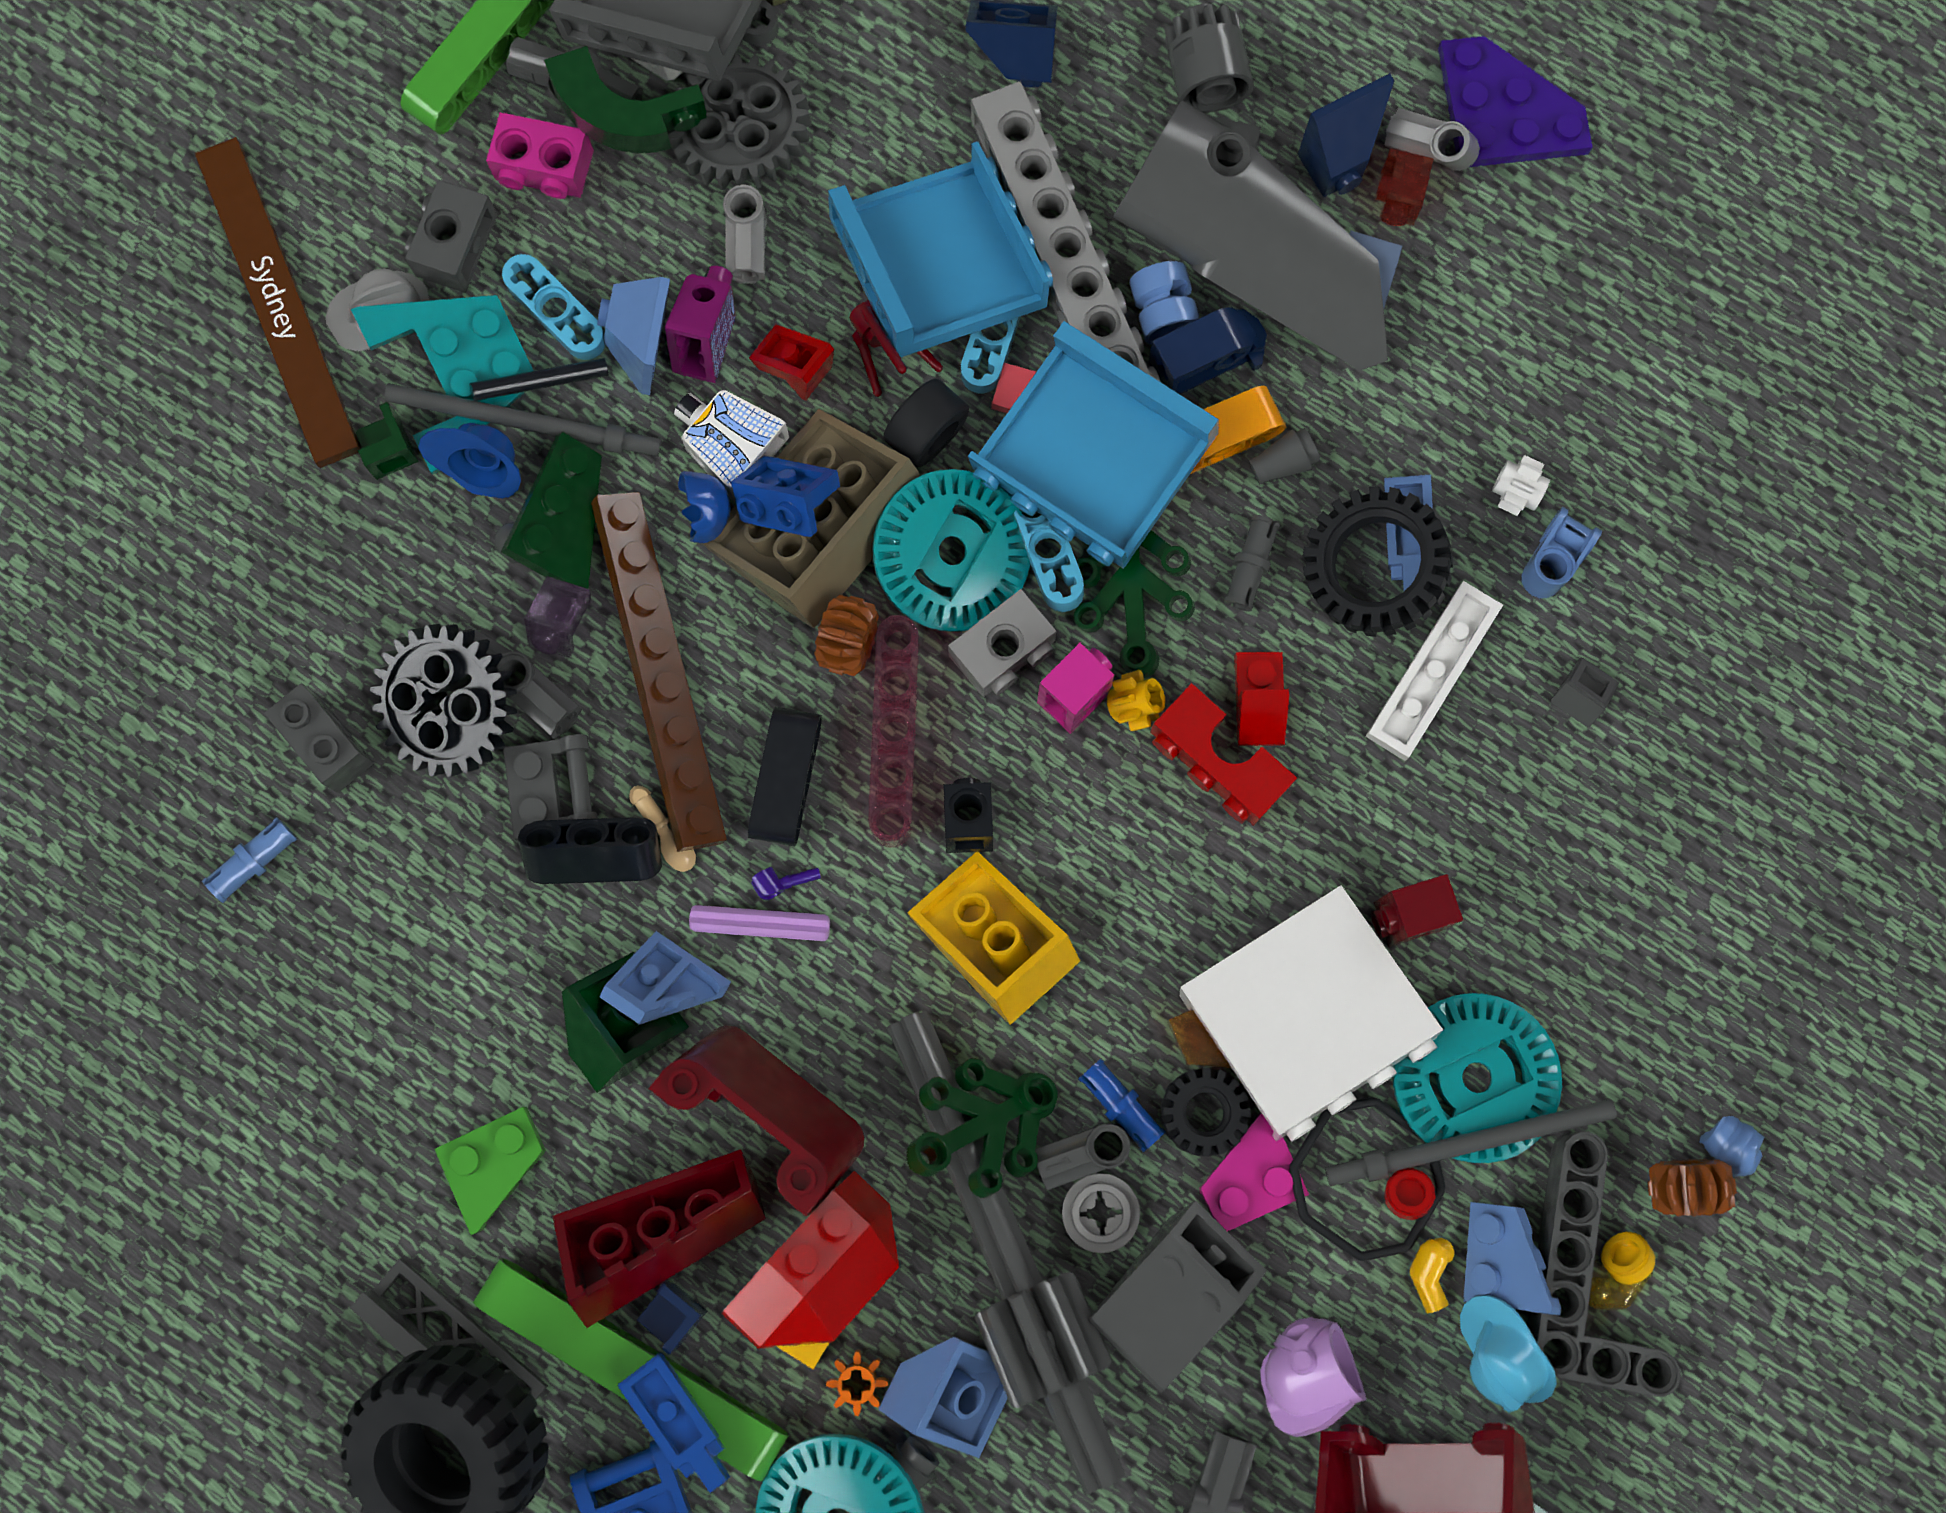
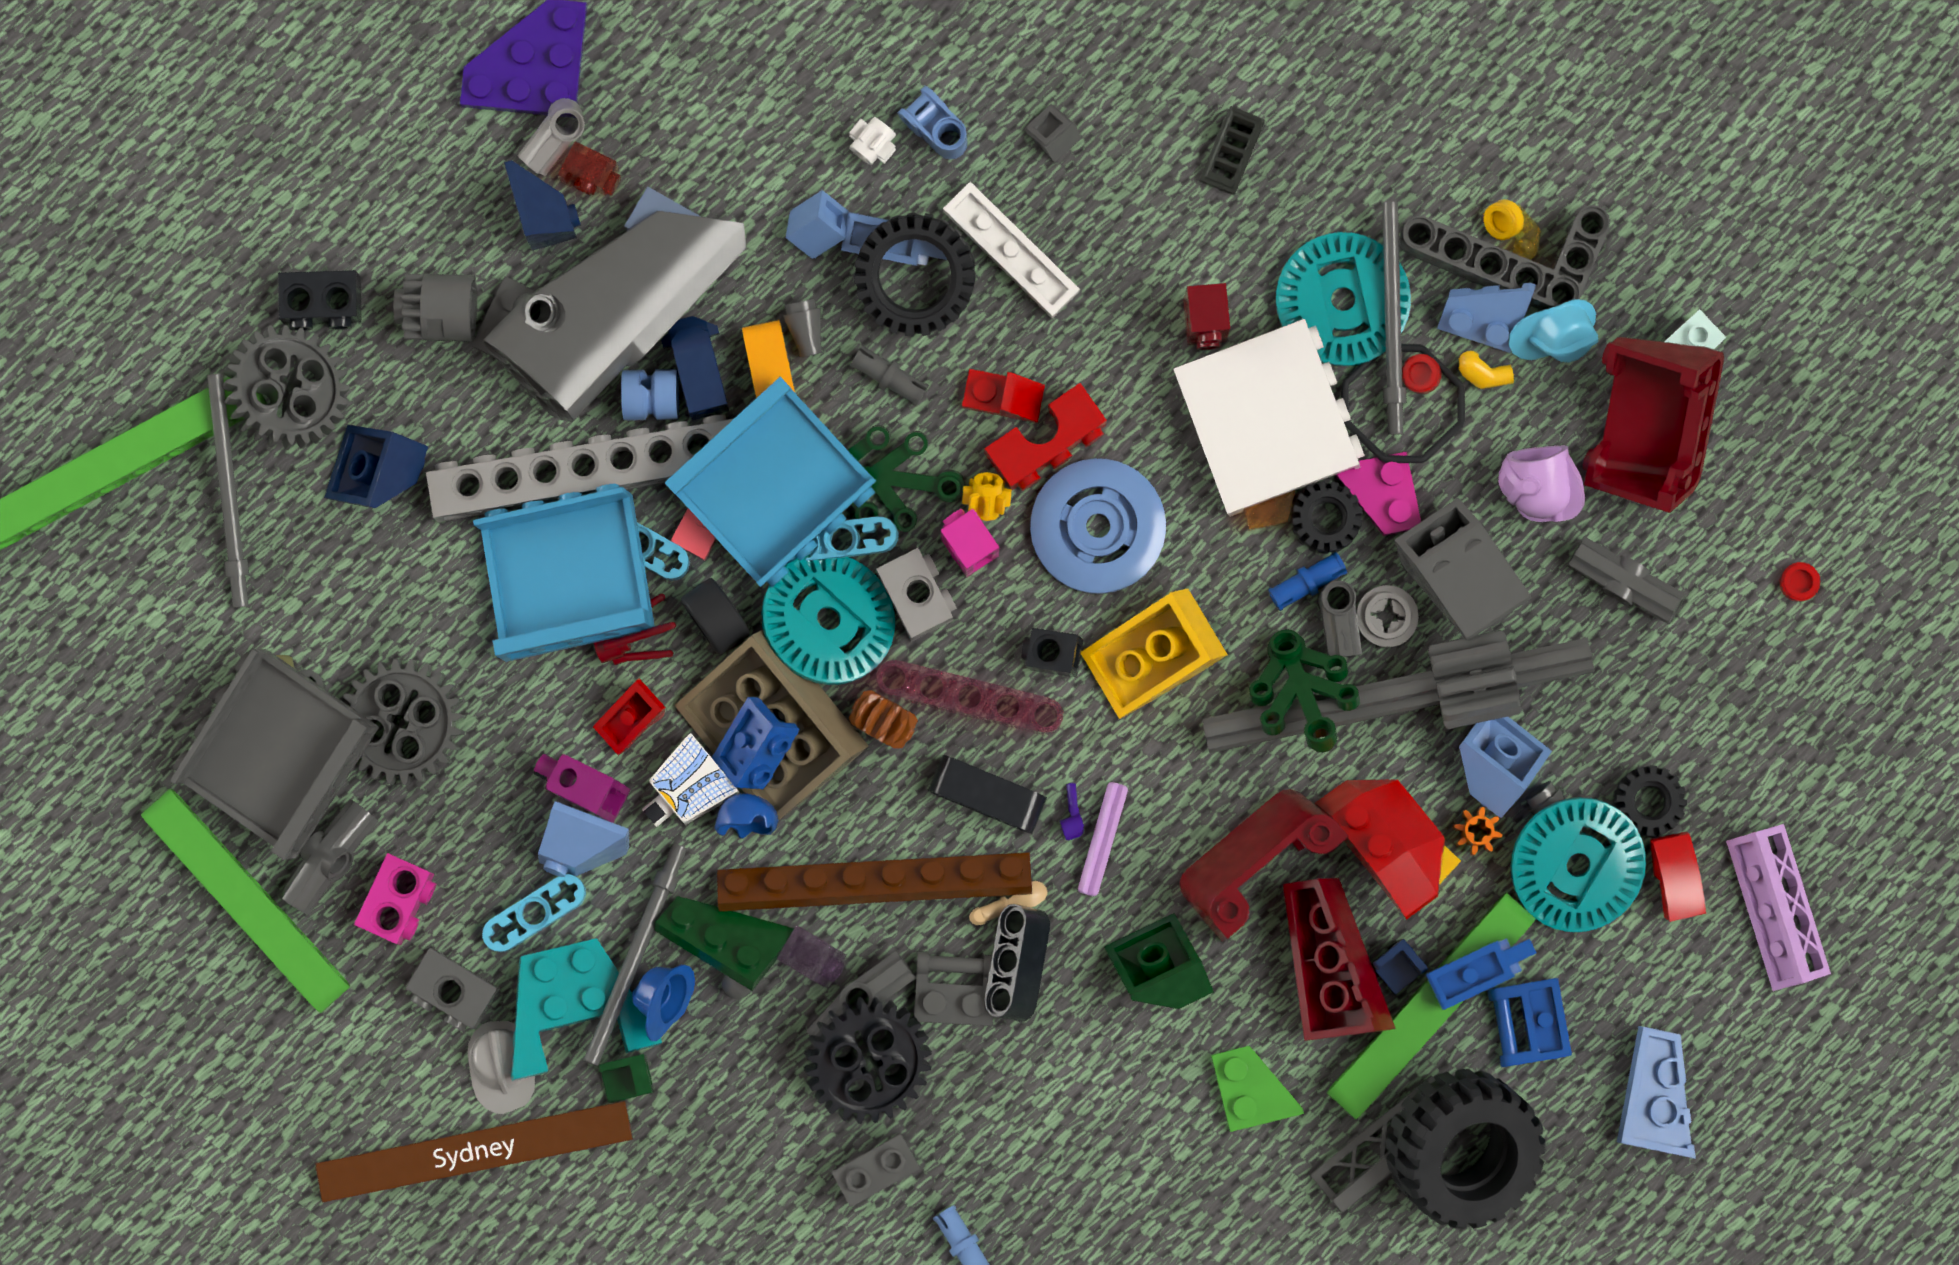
camera: 80 degrees left, 5 degrees up
black bar [470,358,608,401] -> none
dark green arch [544,46,707,153] -> none
medium blue wing [600,931,731,1025] -> none
light grey piece [723,185,767,284] -> none
dark orange gear [1647,1158,1737,1217] -> none
medium blue arm [1700,1116,1765,1177] -> none
none -> medium blue panel [786,190,849,258]
none -> medium blue piece [1030,459,1166,594]
none -> pearl dark grey slope [1199,106,1265,196]

